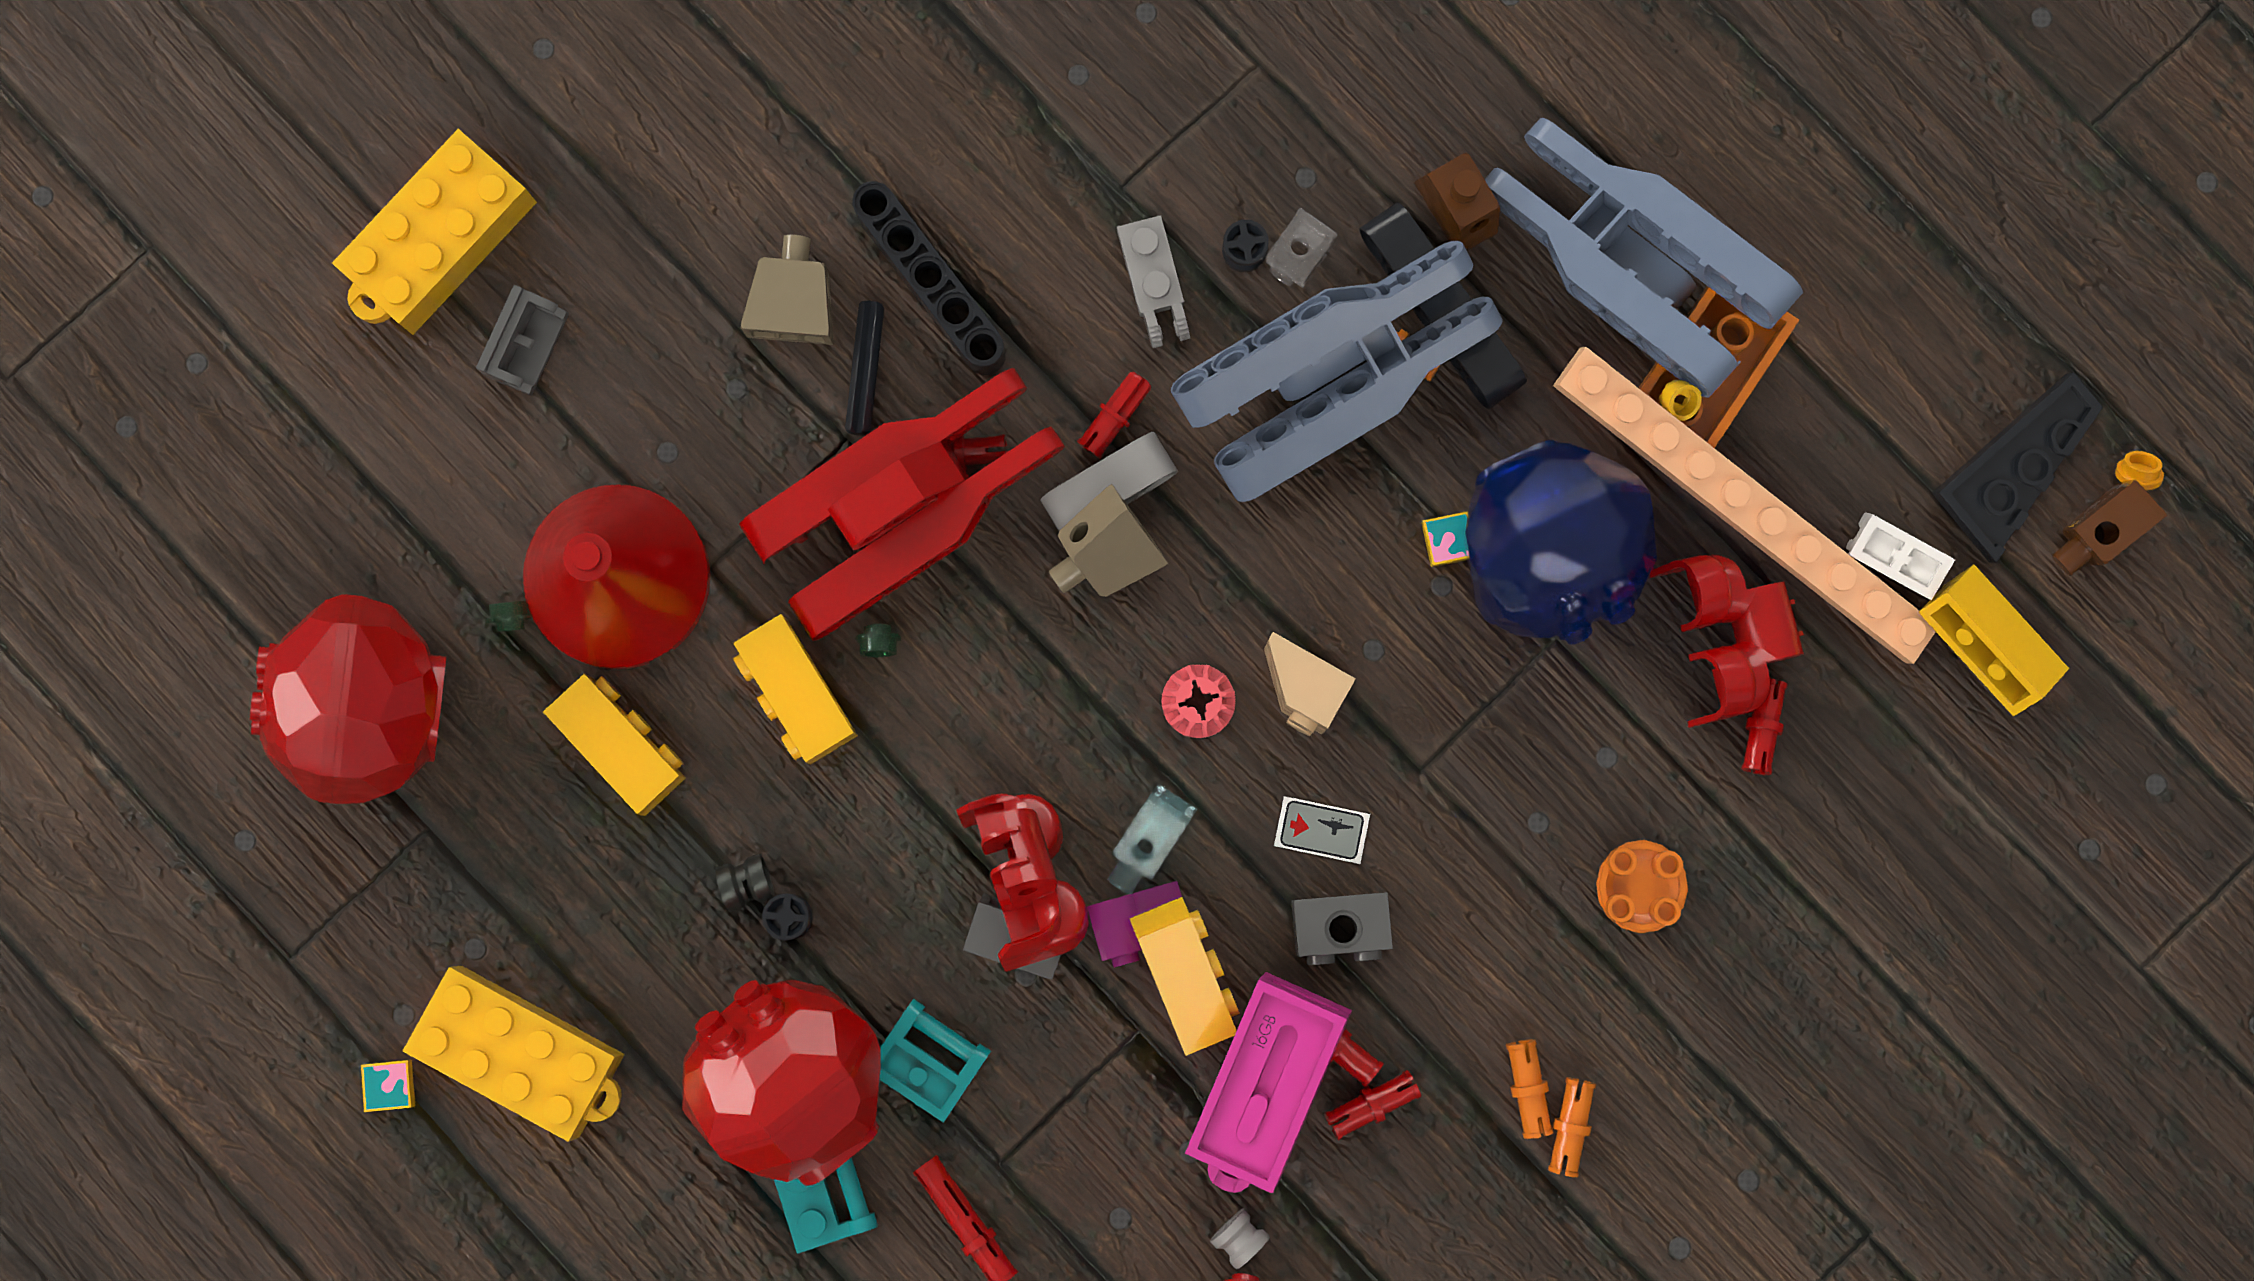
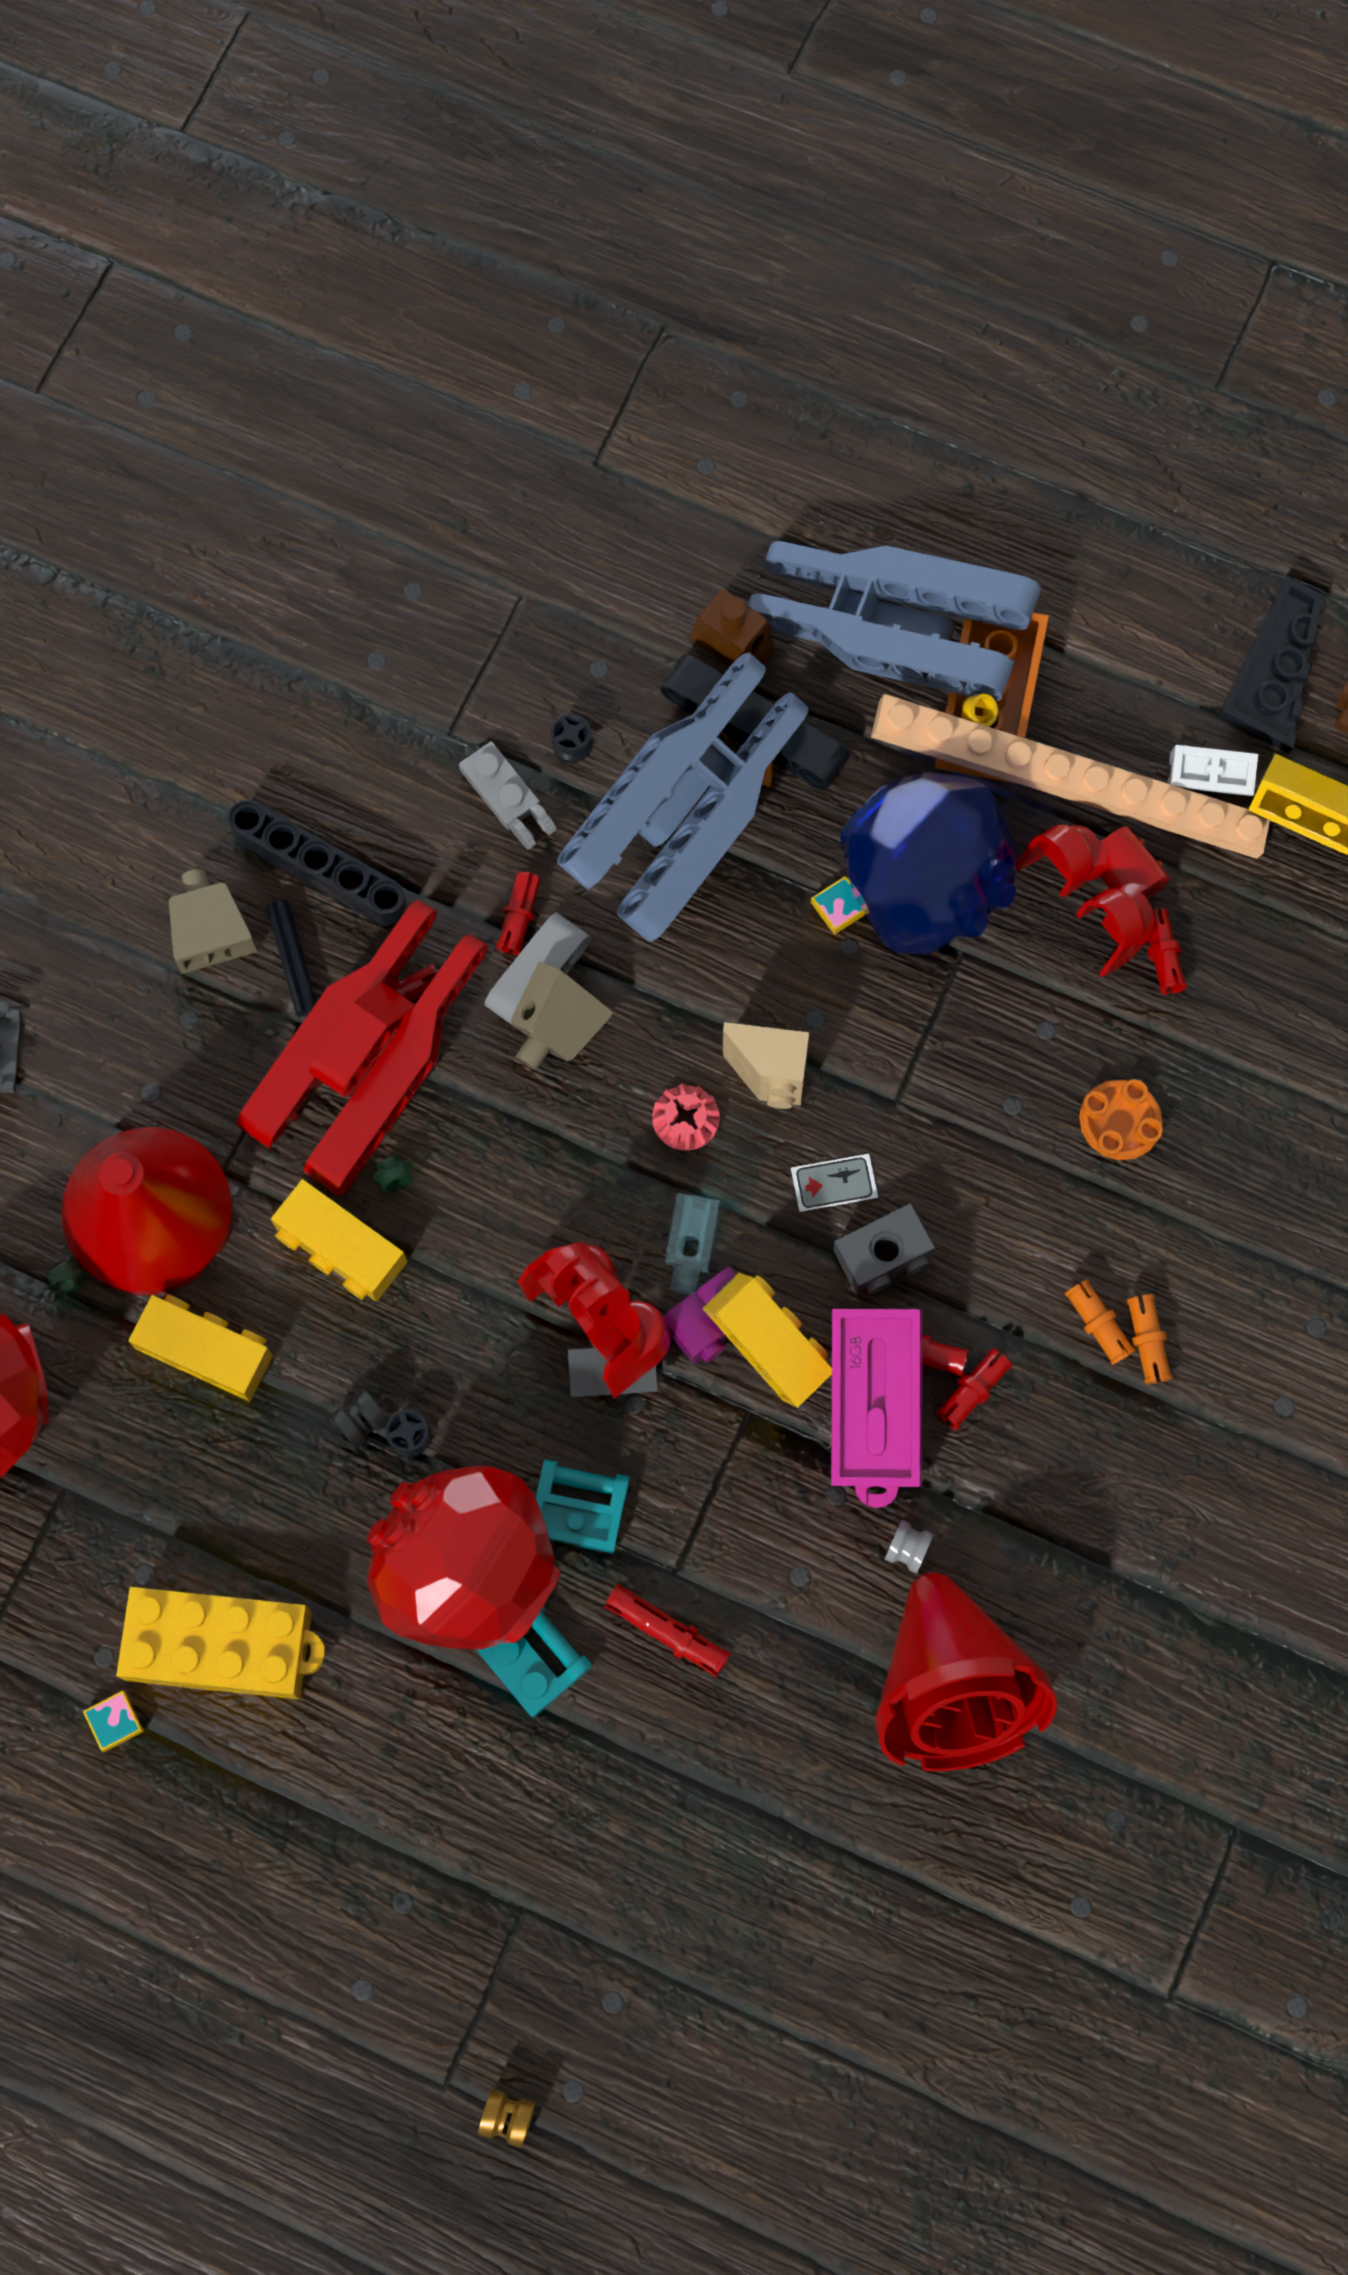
camera: 20 degrees left, 10 degrees down
clear brick [1266,208,1338,288] -> none

